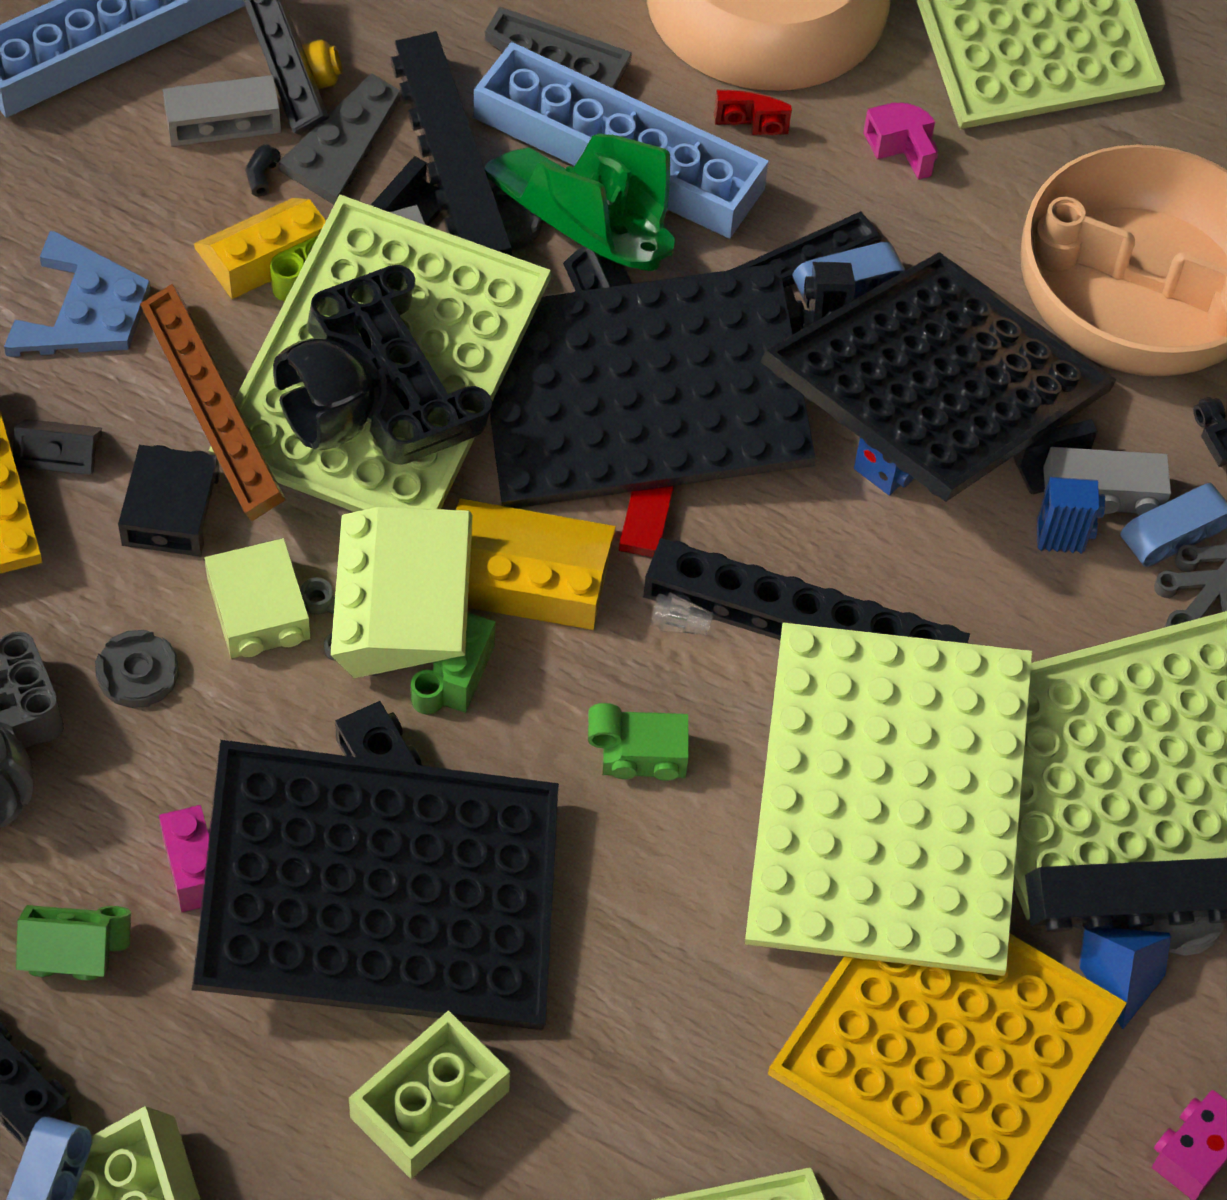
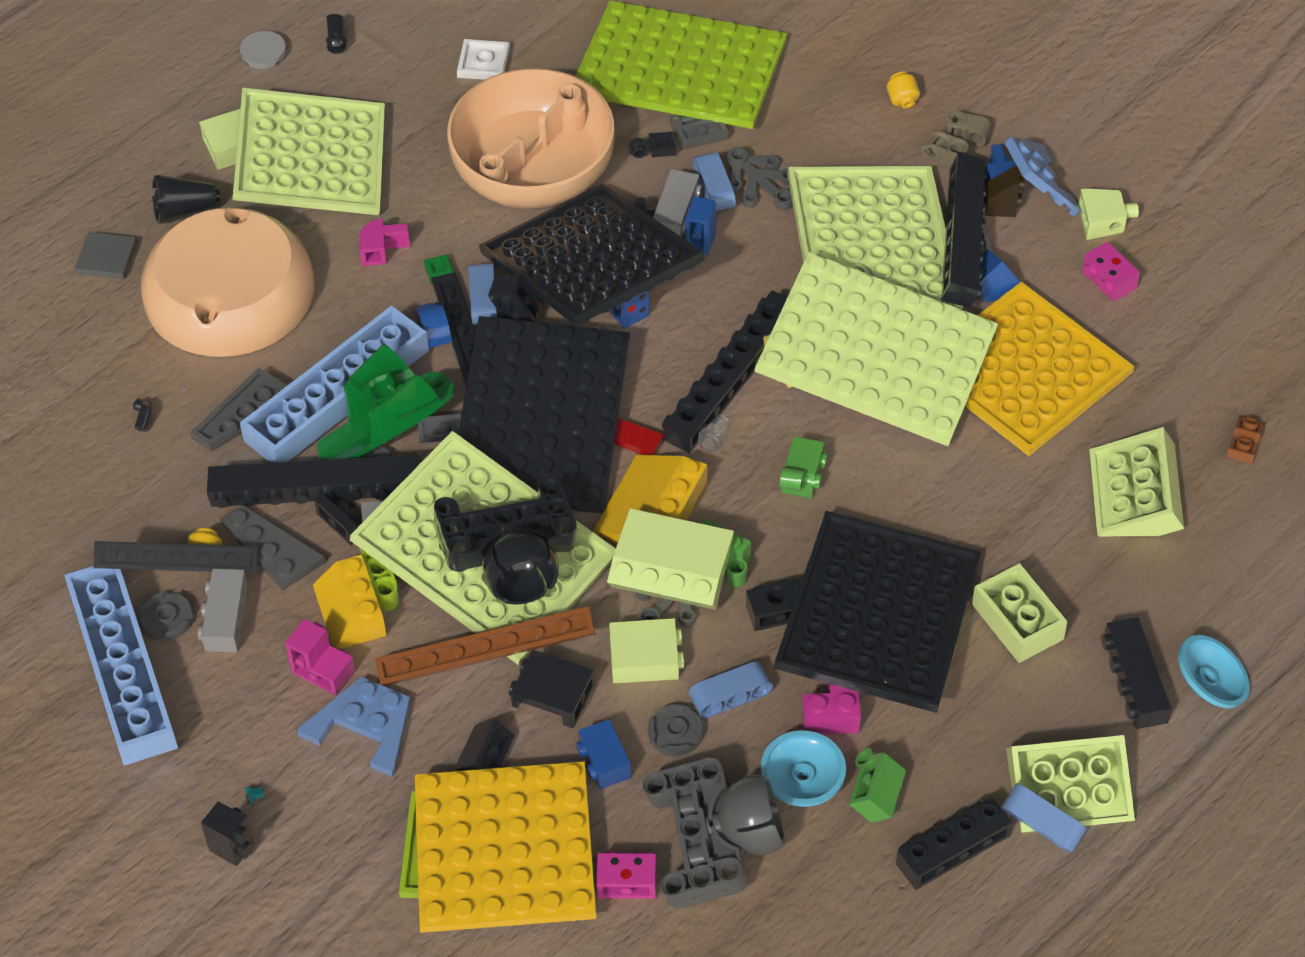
camera: 70 degrees left, 5 degrees down
black arm [245,144,281,197] -> none
red slope [714,90,792,136] -> none
none -> dark grey tile [139,591,194,641]
none -> dark pink brick [285,619,355,696]
none -> blue brick [415,303,452,348]
none -> green tile [423,254,454,283]
none -> blue brick [575,719,631,789]
none -> medium blue beam [689,662,773,718]
none -> medium azure dish [761,730,846,807]

